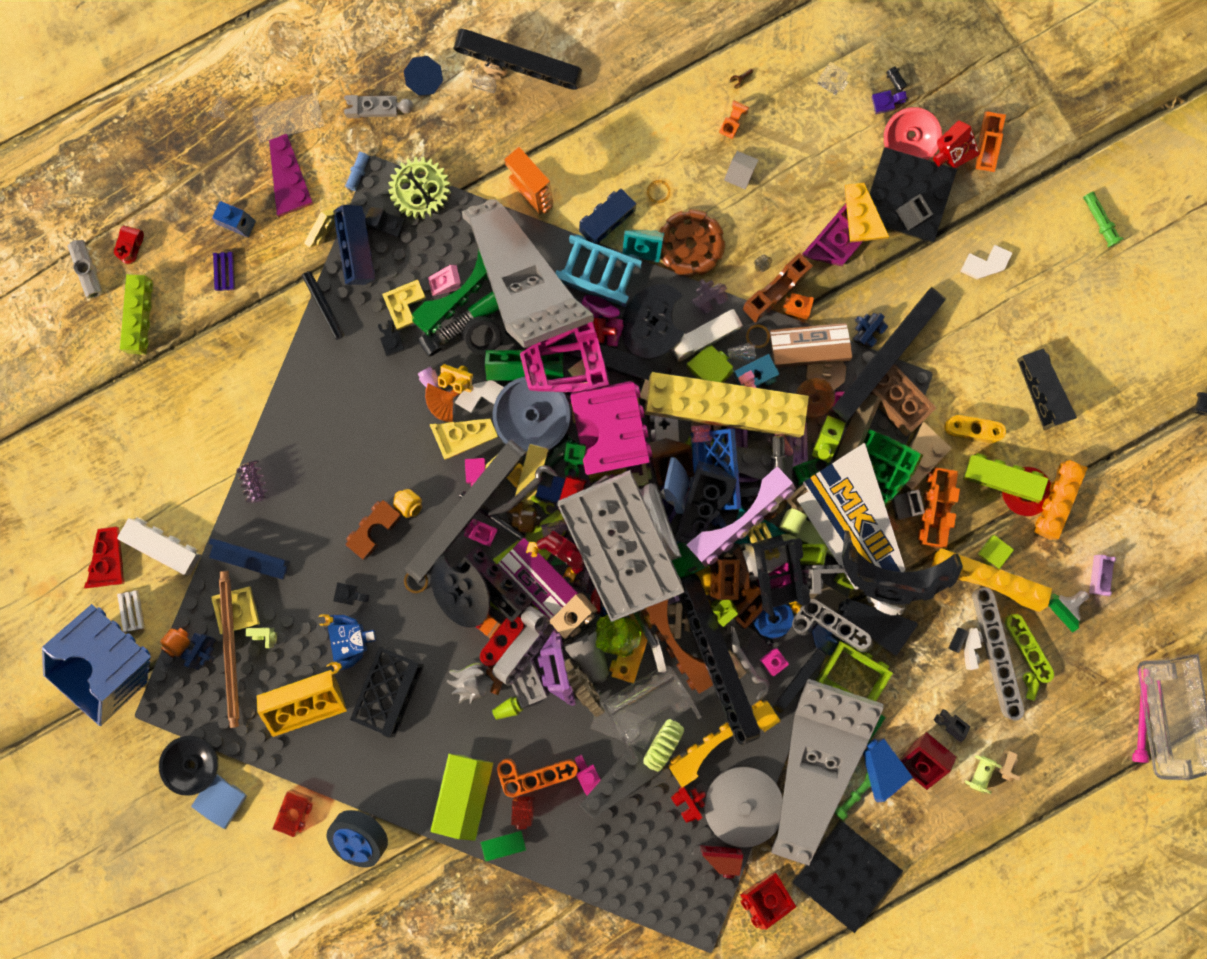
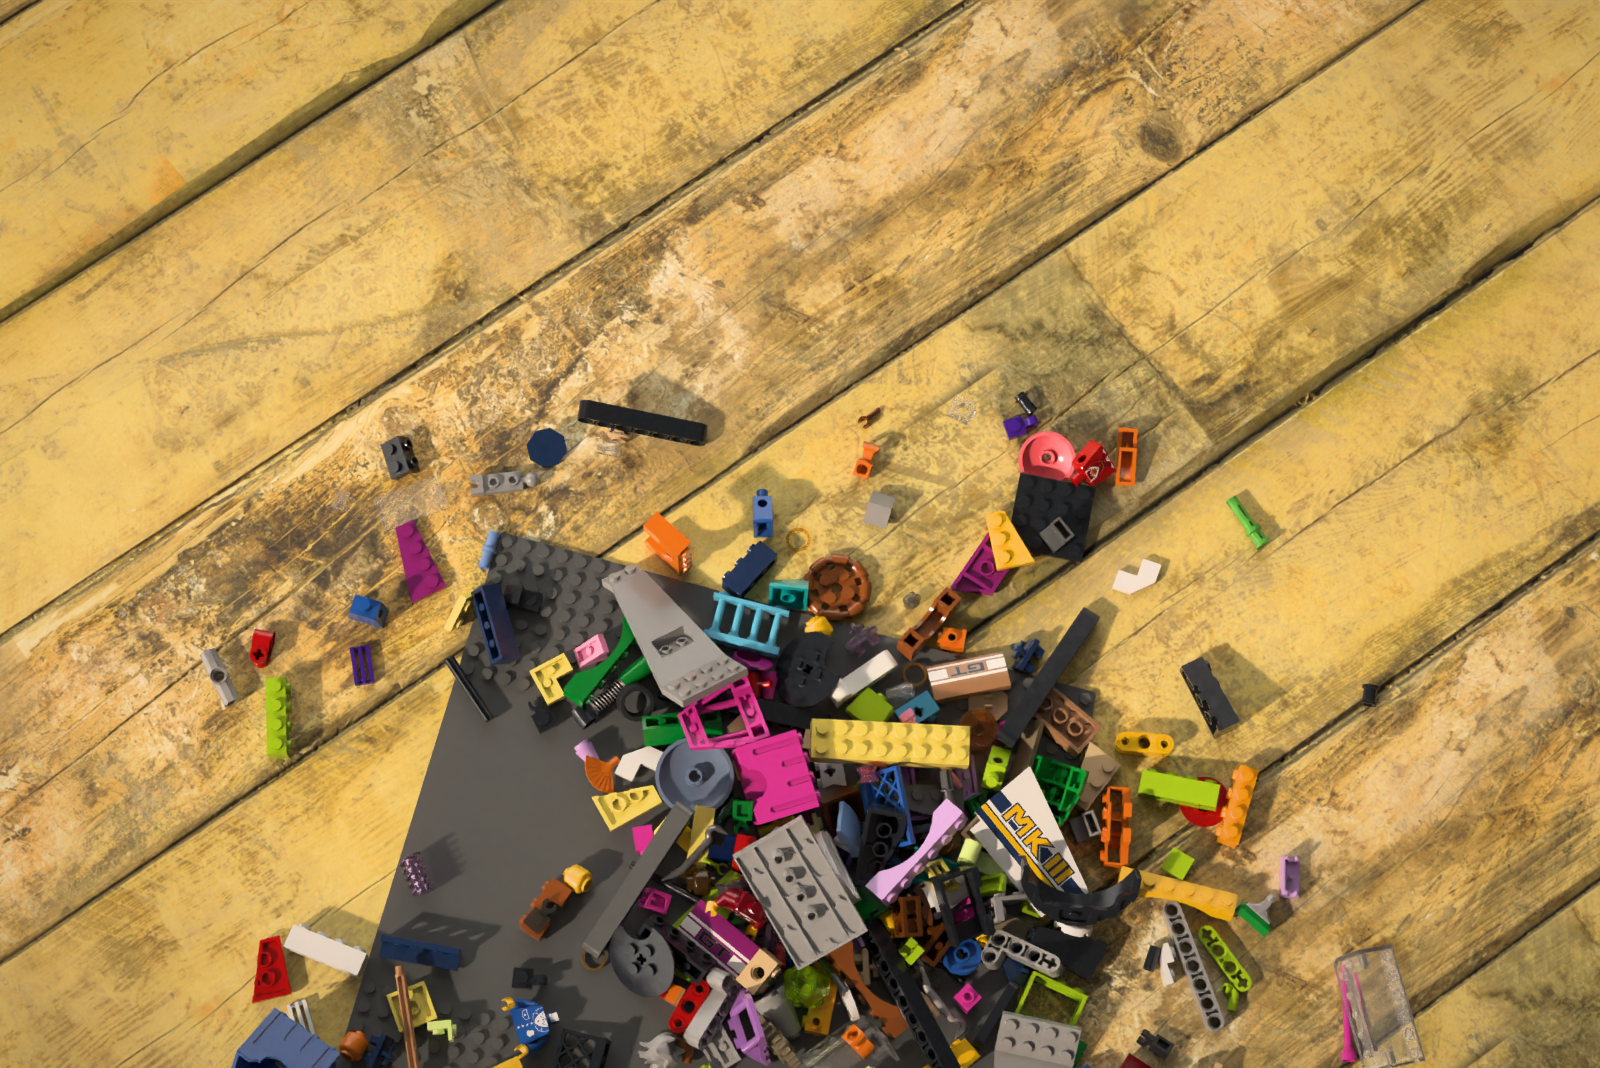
camera: 15 degrees left, 10 degrees down
yellowish green gear [388,157,451,219] -> none
yellow hips [438,364,474,394] -> none
none -> black bracket [380,436,420,480]
none -> clear smoke plate [522,898,558,935]
none -> blue torso [753,489,773,538]
none -> yellow head [805,615,833,637]
none -> orange leg [841,1024,876,1060]

